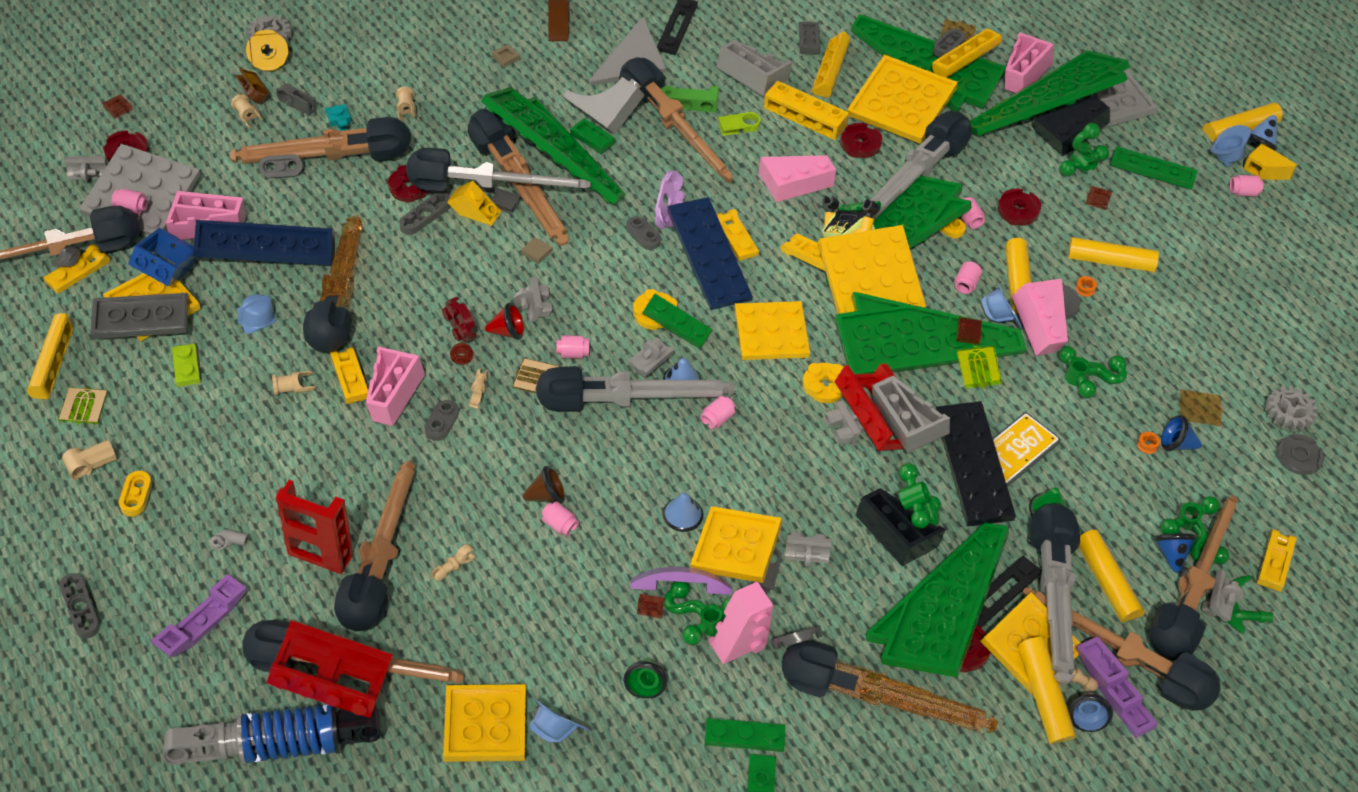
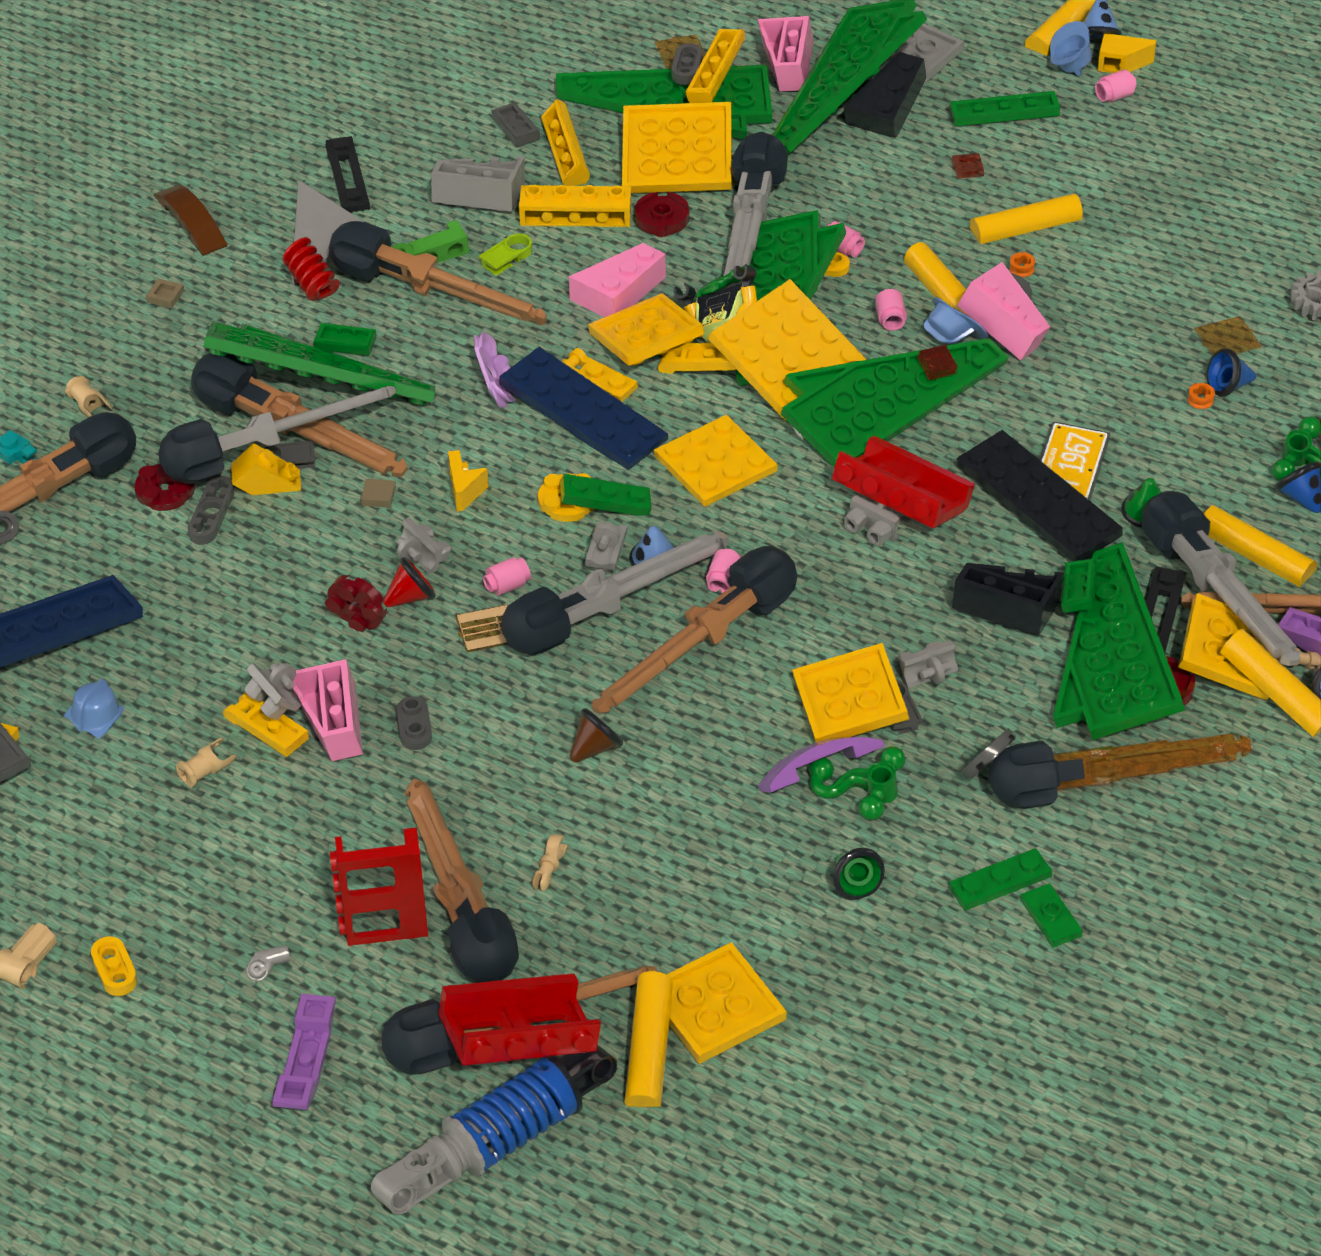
camera: 25 degrees left, 5 degrees down
dark grey beam [59,573,100,639] -> none
lime plate [172,343,201,387] -> none
piece [303,215,362,353] -> none
clear red plate [450,343,473,365] -> none
tan piece [469,368,488,408] -> none
medium blue piece [530,700,591,742] -> none
bright pink brick [542,501,579,537] -> none
light grey arch [563,77,644,134] -> none
dark grey plate [626,216,661,250] -> none
clear red tile [637,594,665,619] -> none
medium blue hat [663,493,704,532] -> none
bright pink wedge [708,581,773,664] -> none
yellow plate [803,363,843,403] -> none
light grey wedge [872,376,950,453] -> none
green piece [899,463,941,529] -> none
clear neon green piece [957,346,1002,389] -> none
dark red plate [997,189,1041,226] -> none
green piece [1059,123,1109,176] -> none
green piece [1059,346,1127,398] -> none
none -> light grey hips [244,663,302,720]
none -> red piece [282,237,340,301]
none -> yellow slope [448,450,489,512]
none -> yellow plate [588,293,704,366]
none -> piece [592,546,798,713]
none -> yellow brick [624,971,673,1107]
none -> green plate [1061,559,1098,613]

